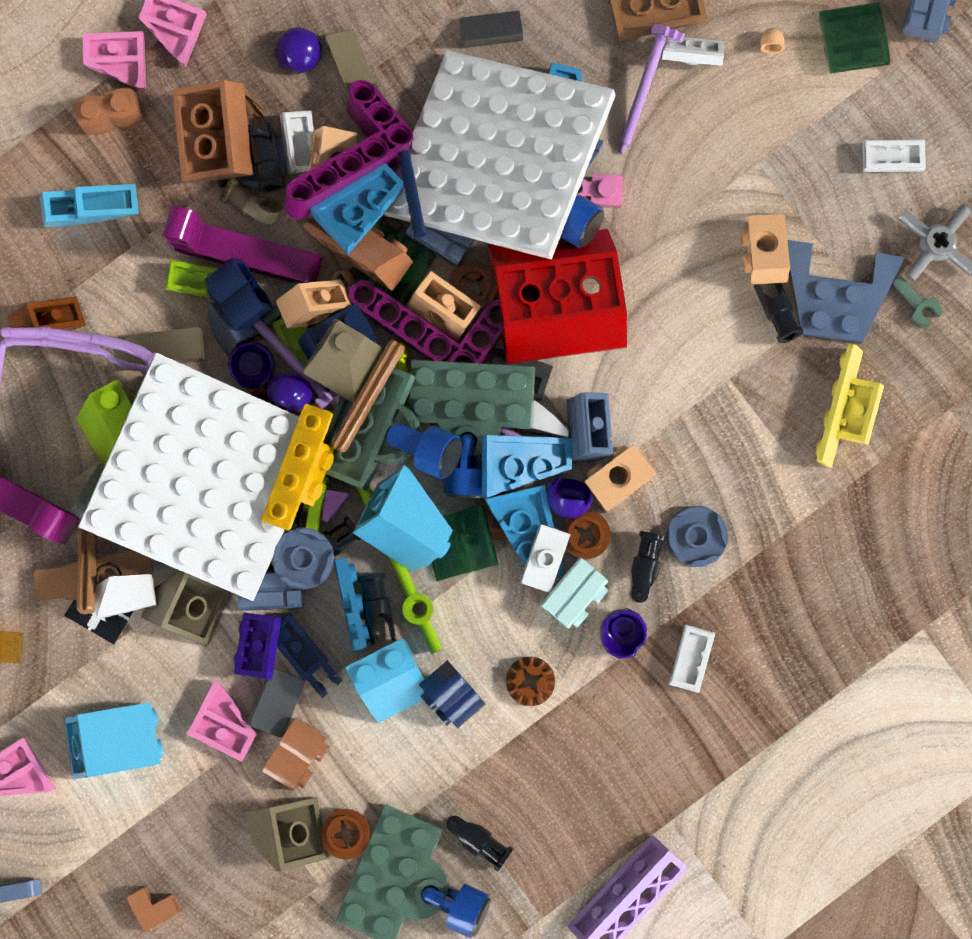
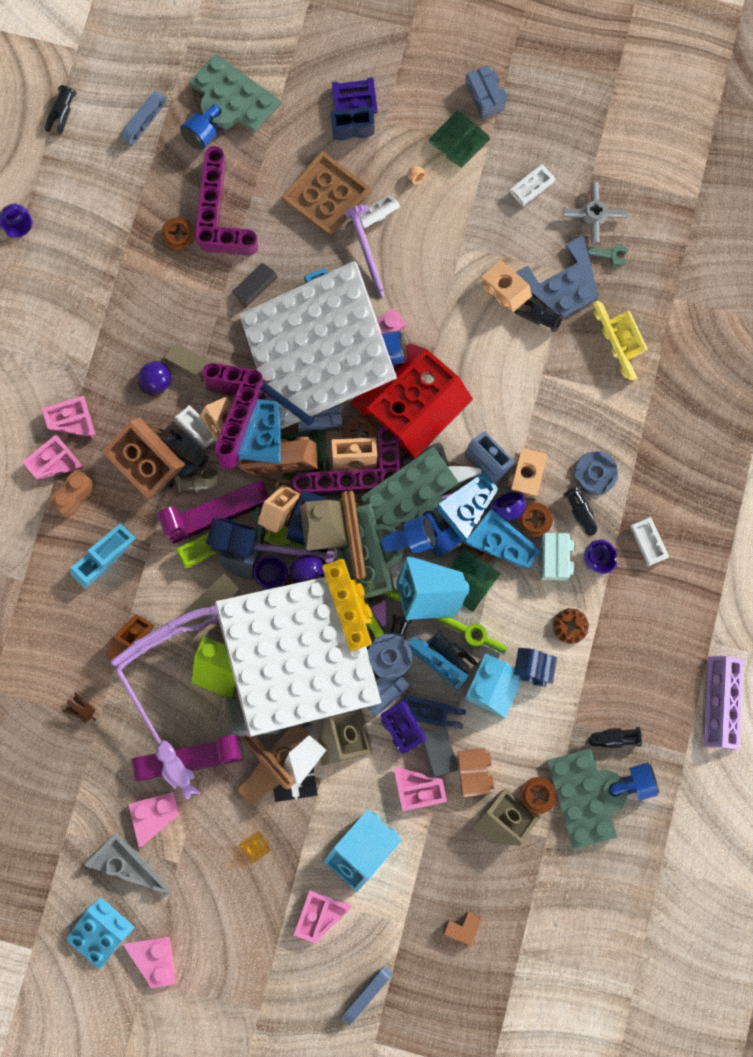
camera: 45 degrees left, 5 degrees down
white plate [520,524,571,593] -> none

